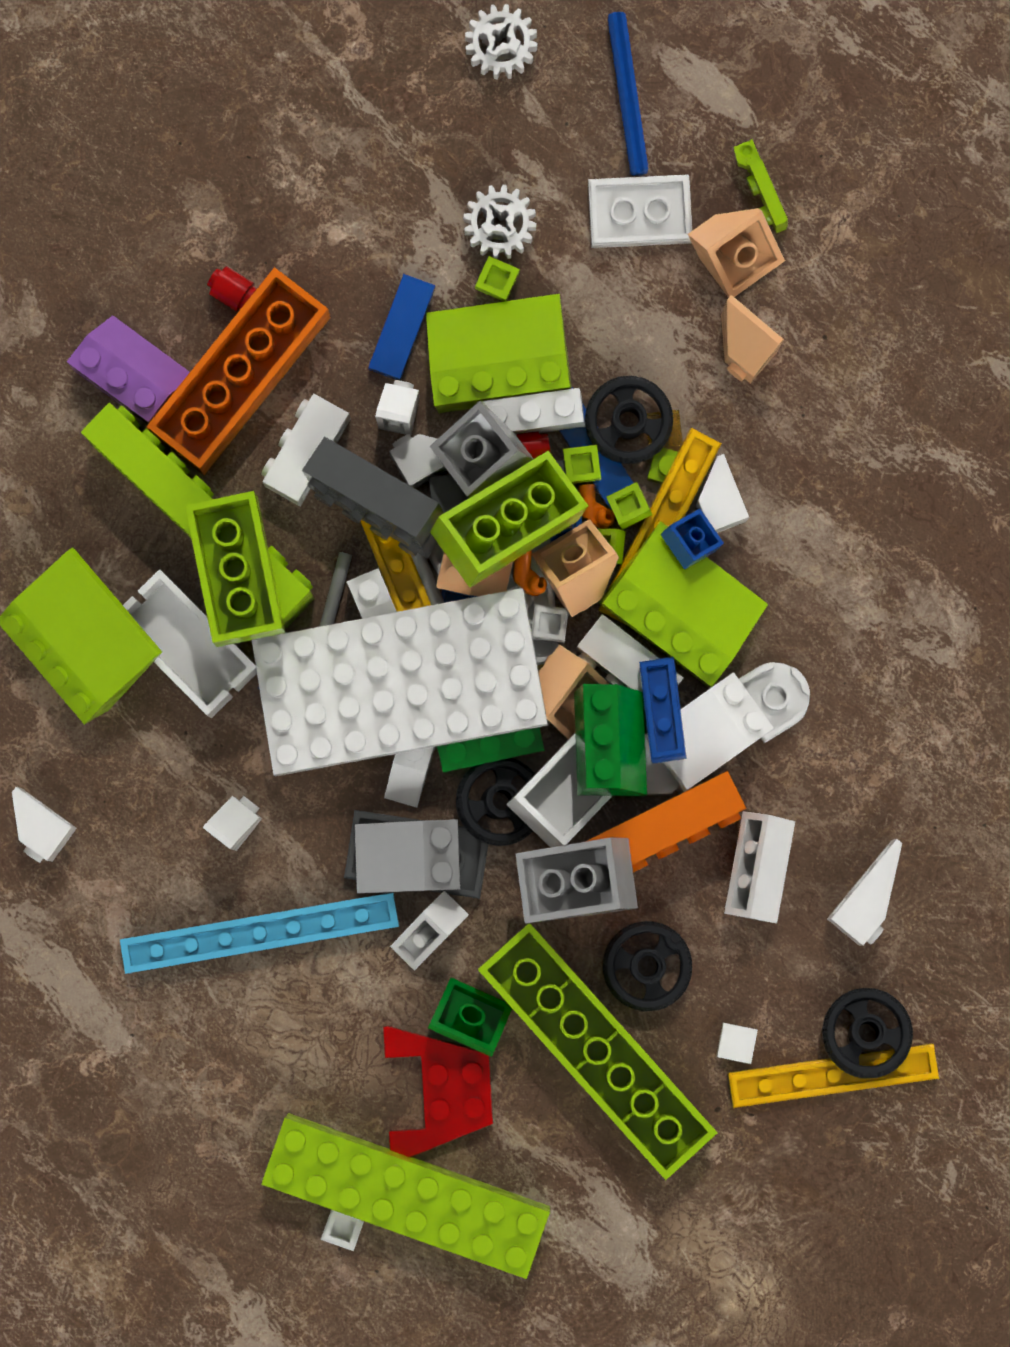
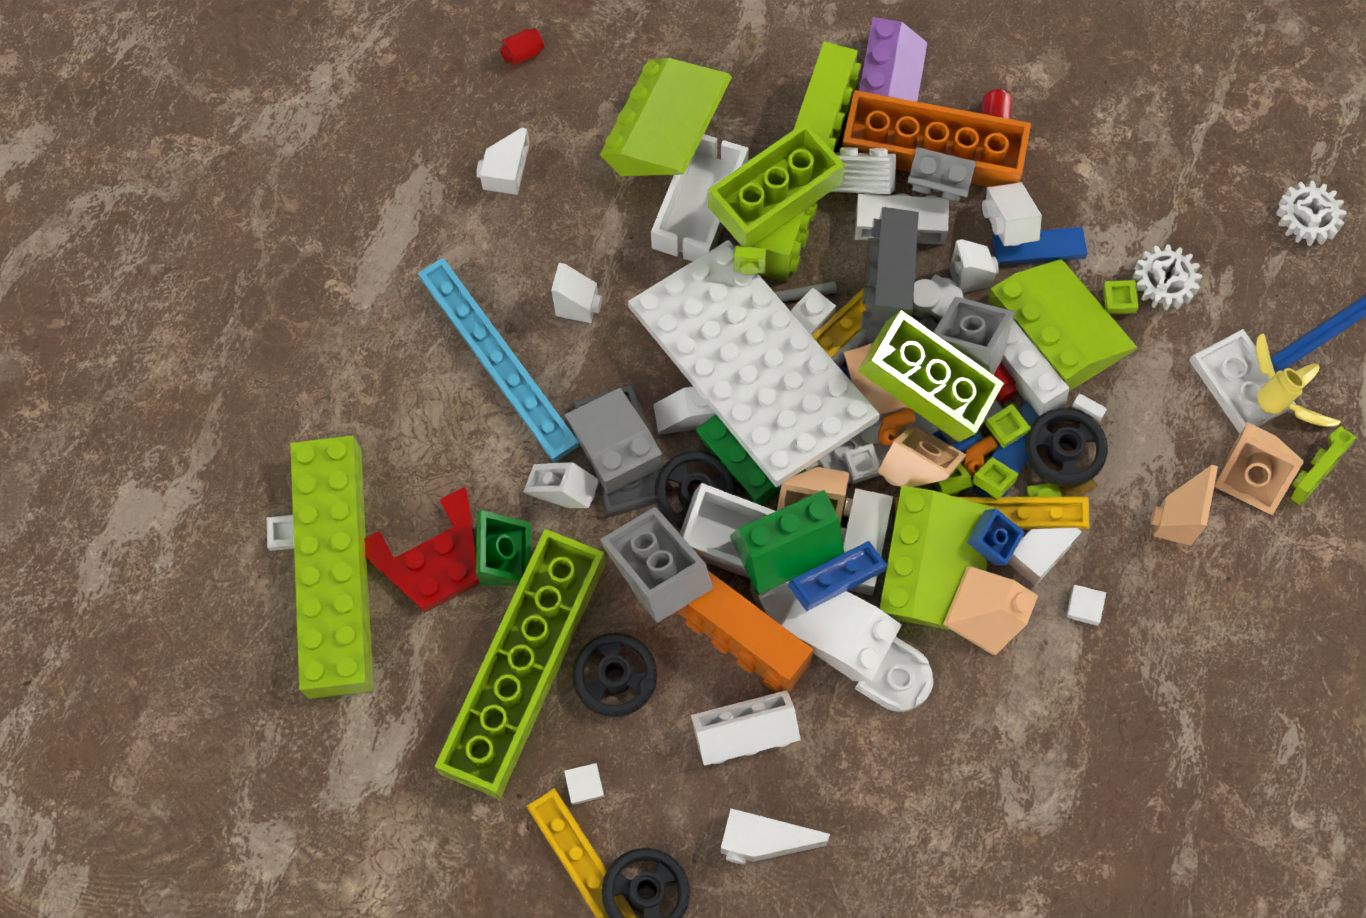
camera: 70 degrees right, 15 degrees down
none -> lime plate [734,246,766,275]
none -> white brick [831,147,896,194]
none -> light grey bracket [908,147,976,202]
none -> white tile [913,279,941,312]
none -> light nougat slope [943,567,1038,655]
none -> white brick [982,182,1042,246]
none -> white tile [1066,585,1106,626]
none -> white tile [1071,394,1107,424]
none -> light yellow plant [1256,333,1341,427]

